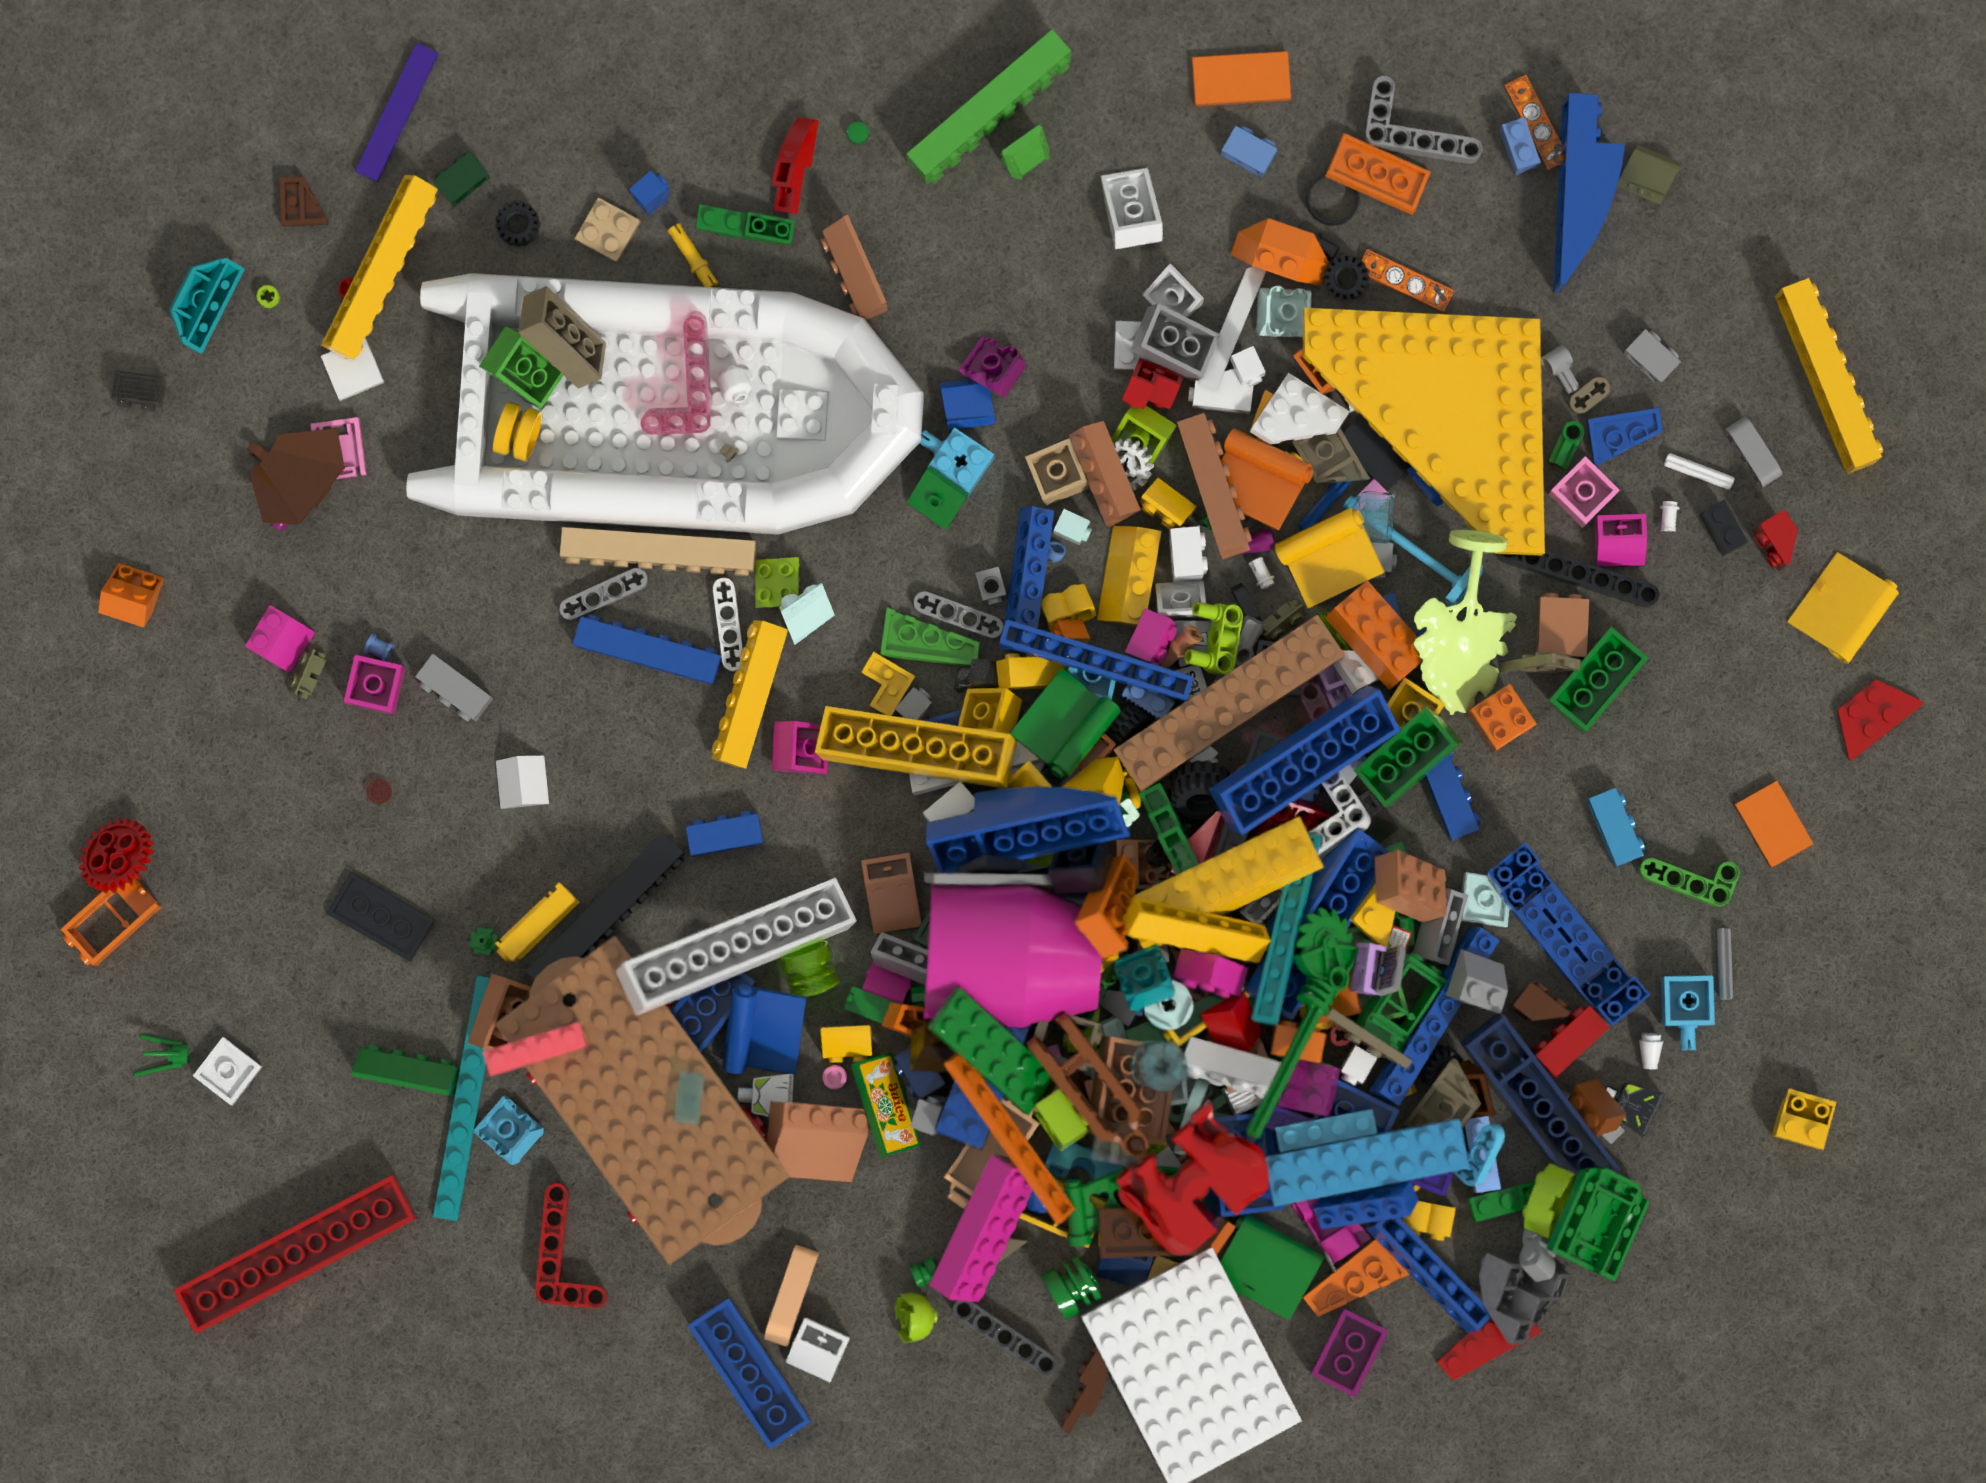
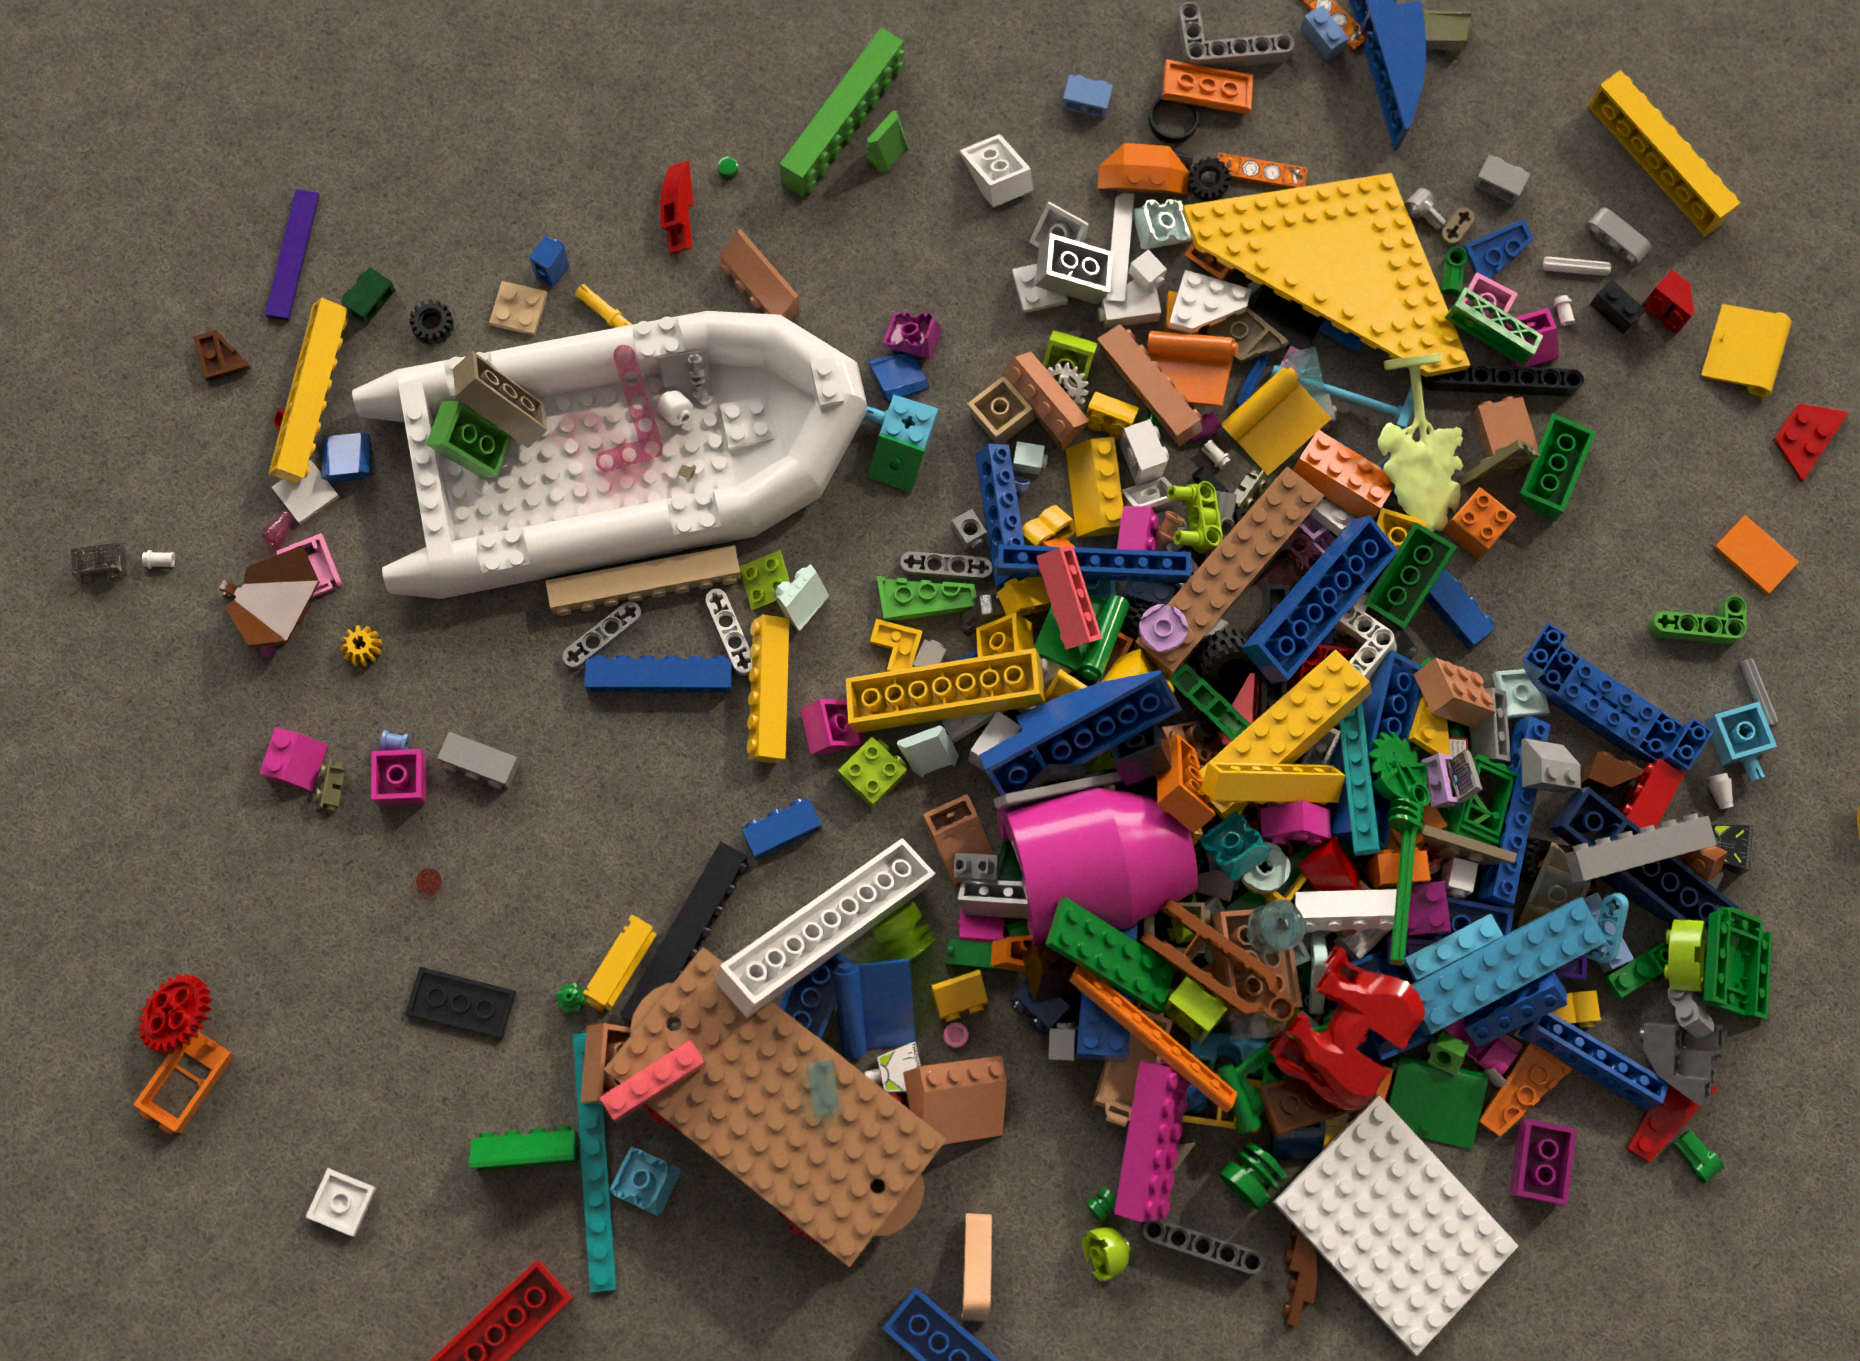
camera: 25 degrees left, 10 degrees down
orange slope [98,563,164,627] -> none
green plant [133,1034,189,1077] -> none
teal wedge [169,257,245,354] -> none
lime bush [257,285,280,308] -> none
yellow wheel [493,401,542,462] -> none
white slope [496,756,549,809] -> none
red beam [535,1183,608,1308] -> none
green slope [695,204,795,245] -> none
white slope [786,1317,850,1382] -> none
tile [851,1052,921,1158] -> none
red brick [1122,357,1184,409] -> none
orange tile [1192,51,1291,106] -> none
dark azure brick [1586,788,1645,867] -> none
none -> white pin [142,550,175,569]
none -> clear pink cone [261,510,295,546]
none -> slope [321,433,372,483]
none -> yellow gear [340,625,383,666]
none -> light grey hinge [658,350,712,402]
none -> lime brick [838,737,907,809]
none -> light aqua slope [897,725,959,778]
none -> light grey hips [954,853,1000,880]
none -> coral brick [1036,545,1102,650]
none -> lavender tile [1139,604,1188,653]
none -> bright green brick [1427,1031,1470,1076]
none -> green fence [1445,287,1543,367]
none -> light grey brick [1564,813,1717,882]
none -> green piece [1672,1130,1724,1184]

